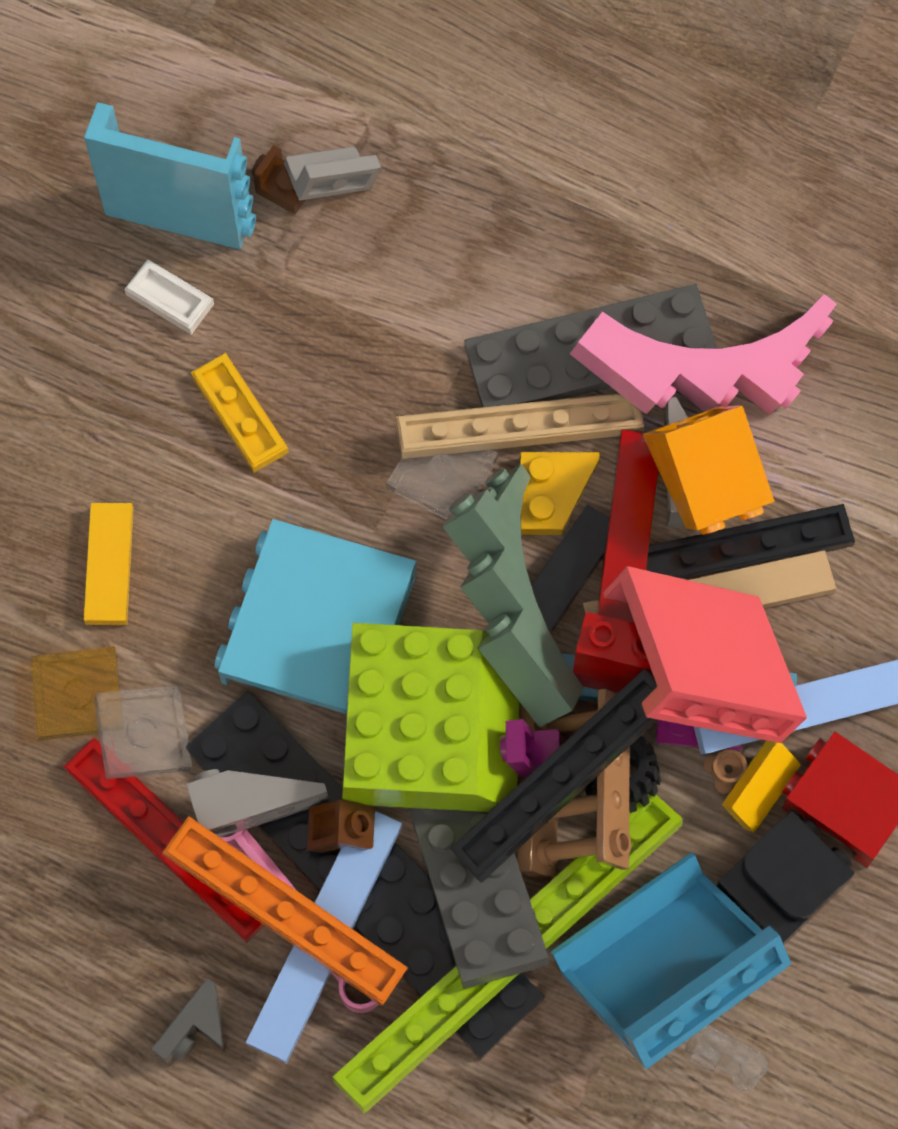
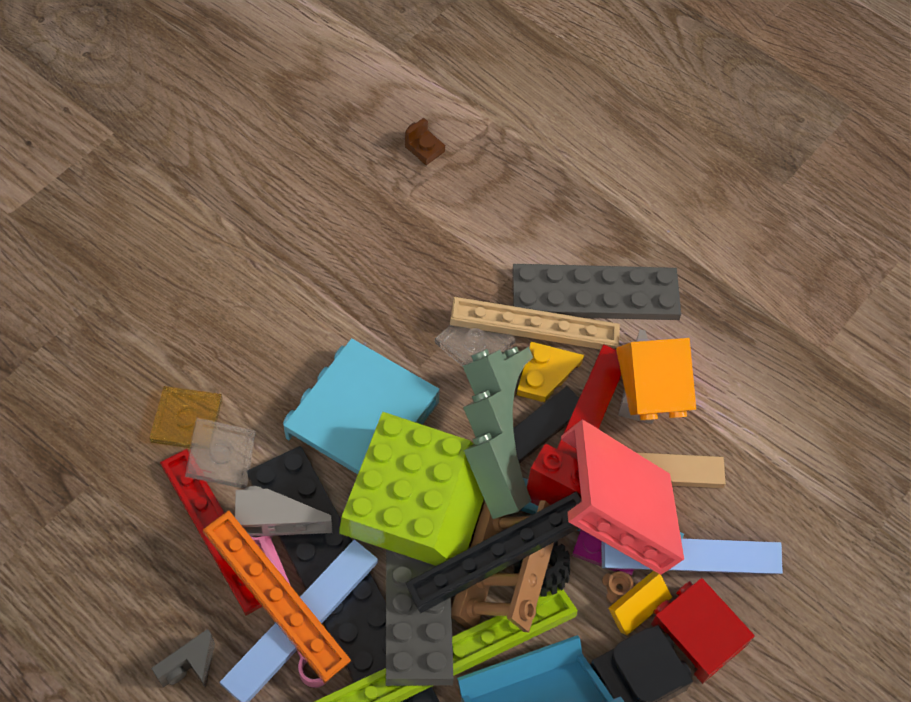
camera: 10 degrees right, 10 degrees down
medium azure panel [84,102,256,250] -> none
yellow tile [84,503,134,625] -> none
white tile [124,259,214,335] -> none
yellow tile [191,353,289,473] -> none
light grey panel [284,147,381,201] -> none
reddish brown bracket [307,799,375,853] -> none
magenta bracket [500,719,561,777] -> none
bright pink arch [570,294,837,415] -> none
black tile [603,504,855,580] -> none

